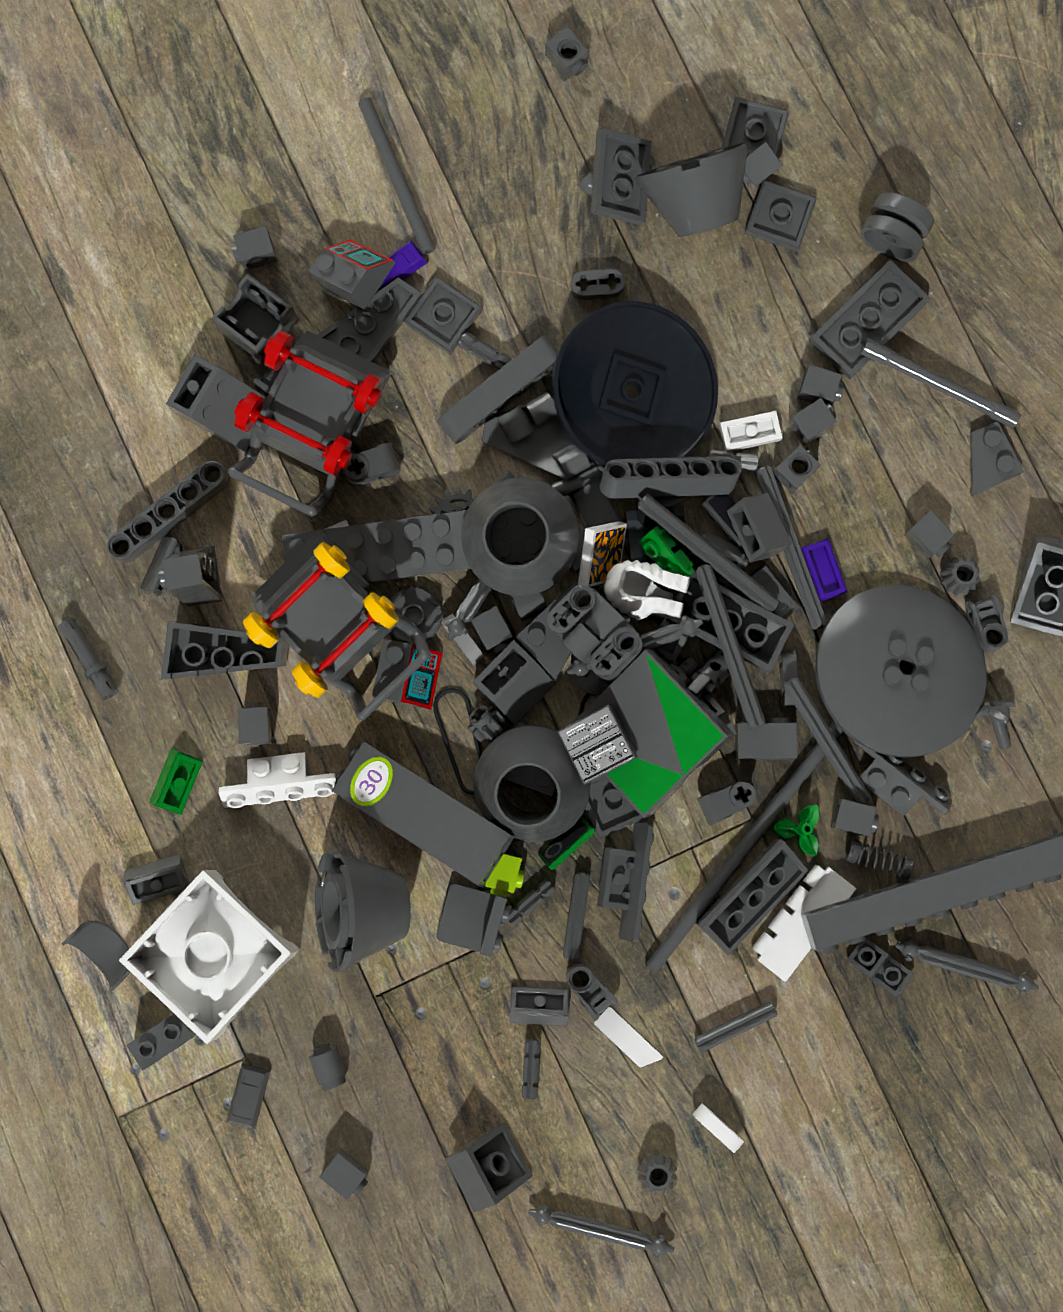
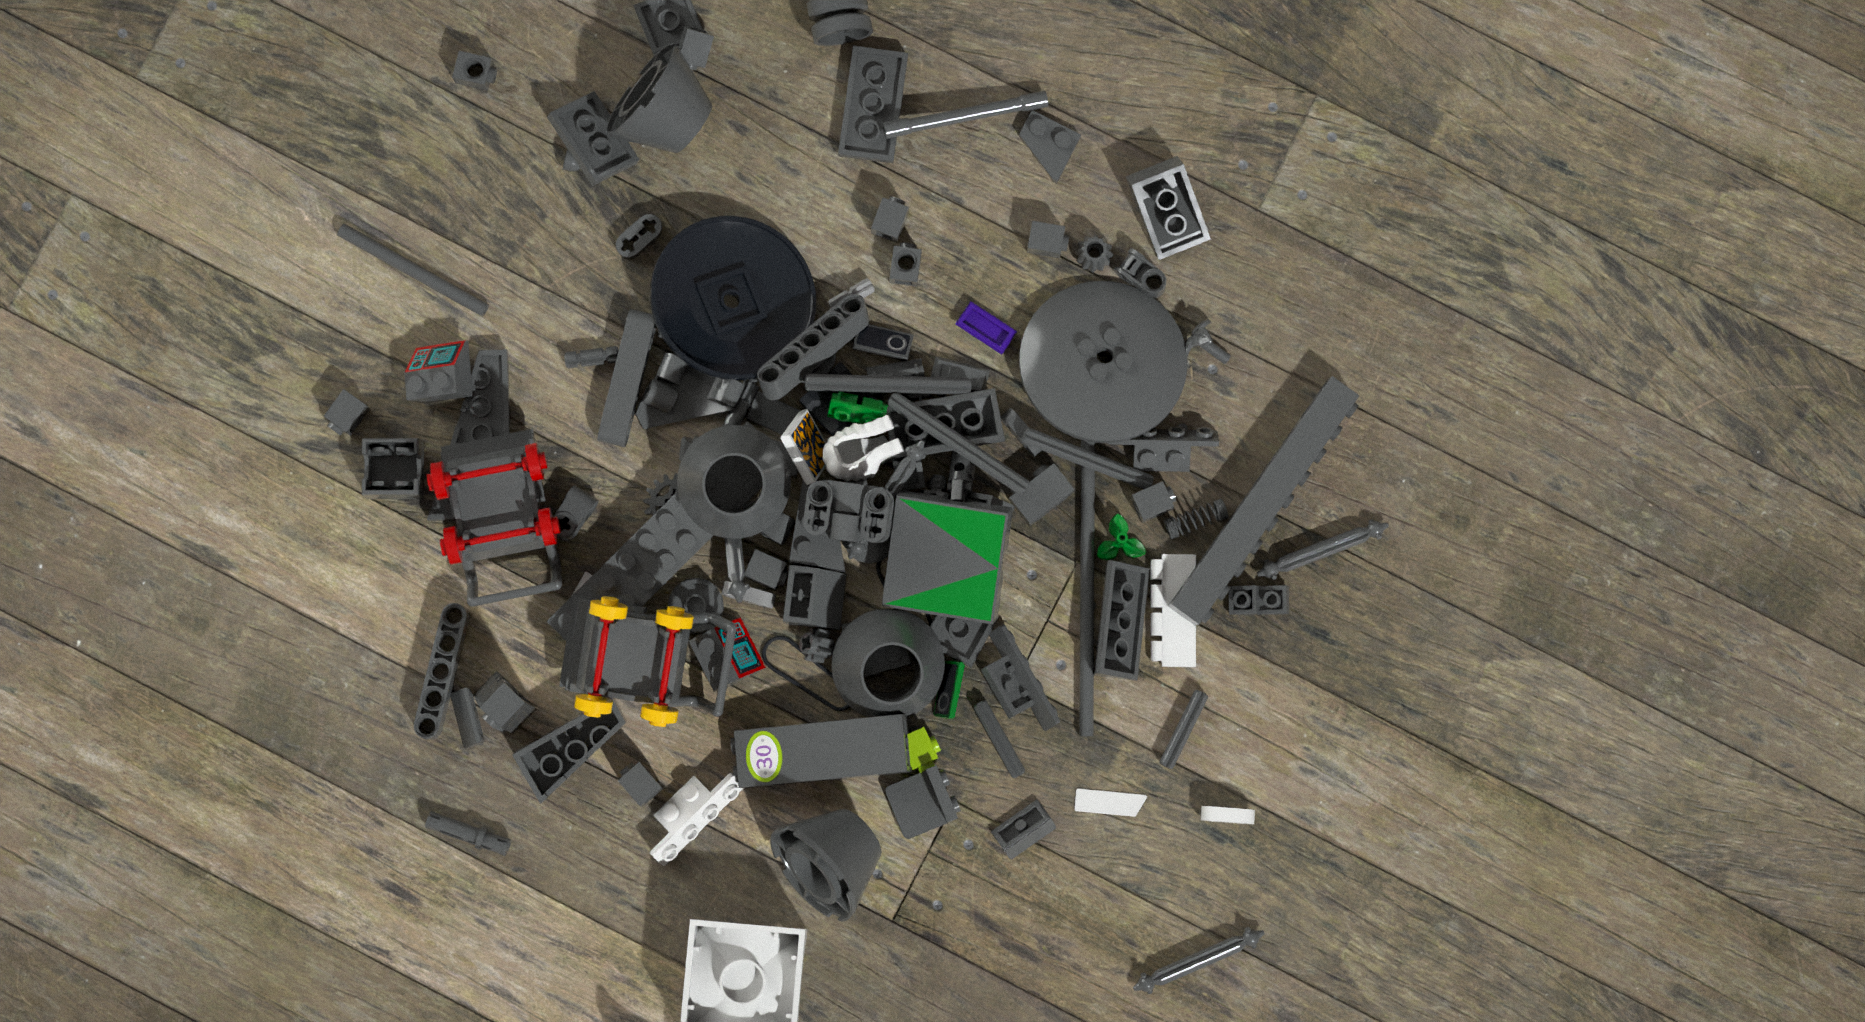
camera: 40 degrees left, 0 degrees up
dark grey slope [123,854,189,905] -> none
green slope [149,749,203,815] -> none
dark grey slope [166,355,267,453] -> none
dark grey brick [309,1043,346,1090] -> none
dark purple tile [378,240,428,291] -> none
dark grey tile [404,276,483,355] -> none
dark grey slope [445,1123,533,1213] -> none
dark grey axle [508,879,555,926] -> none
dark grey axle [522,1039,540,1099] -> none
light grey tile [558,704,638,785] -> none
dark grey piece [566,963,618,1021] -> none
dark grey piece [637,1153,677,1194] -> none
dark grey piece [697,781,756,825] -> none
white plate [719,411,783,452] -> none
dark grey brick [727,493,791,563] -> none
dark grey tile [745,180,817,252] -> none
dark grey axle [756,466,828,630] -> none
dark grey brick [797,364,844,406] -> none

